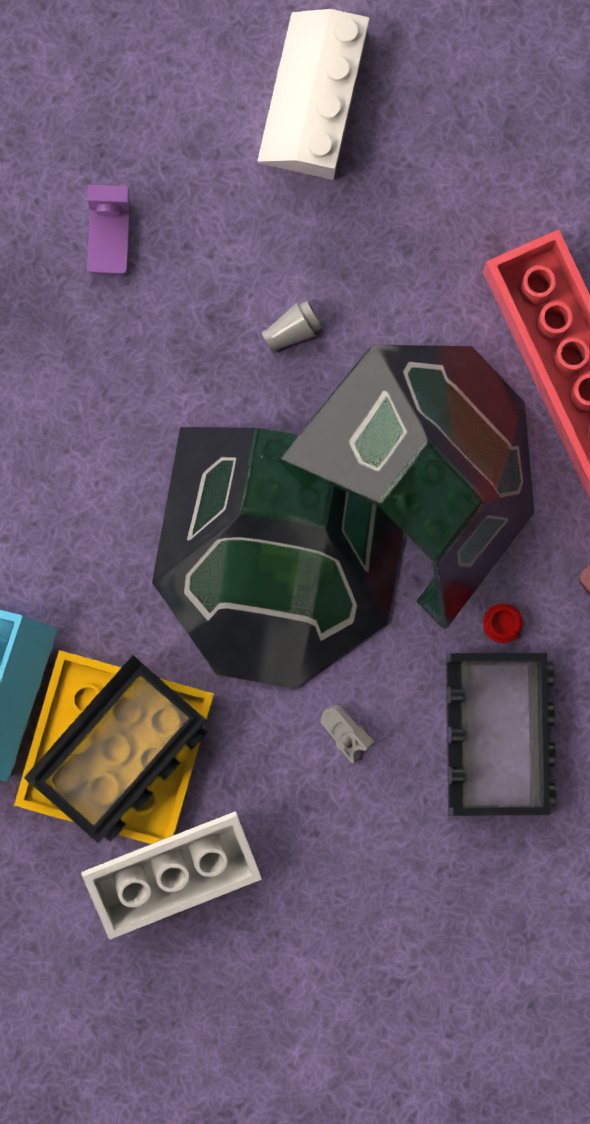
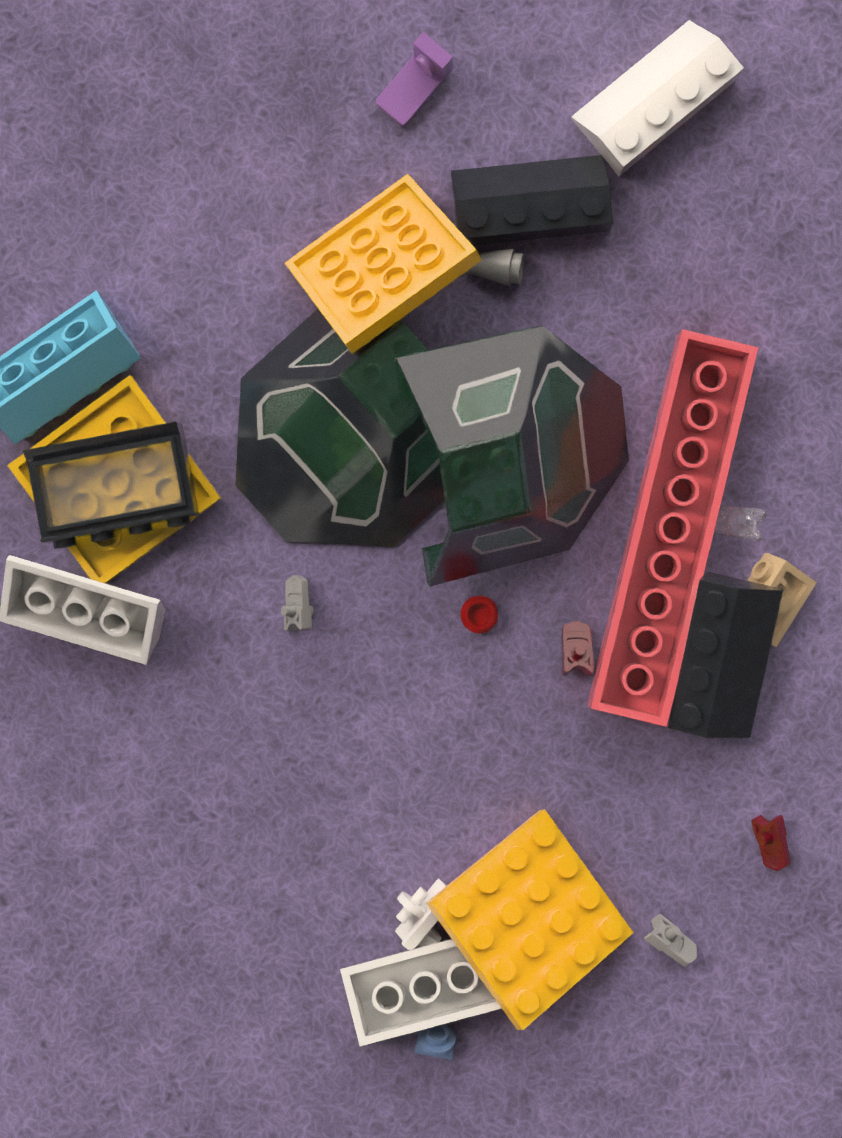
camera: 45 degrees right, 5 degrees up
clear window [446,653,557,816] -> none
none -> yellow plate [285,174,482,354]
none -> black slope [451,155,613,246]

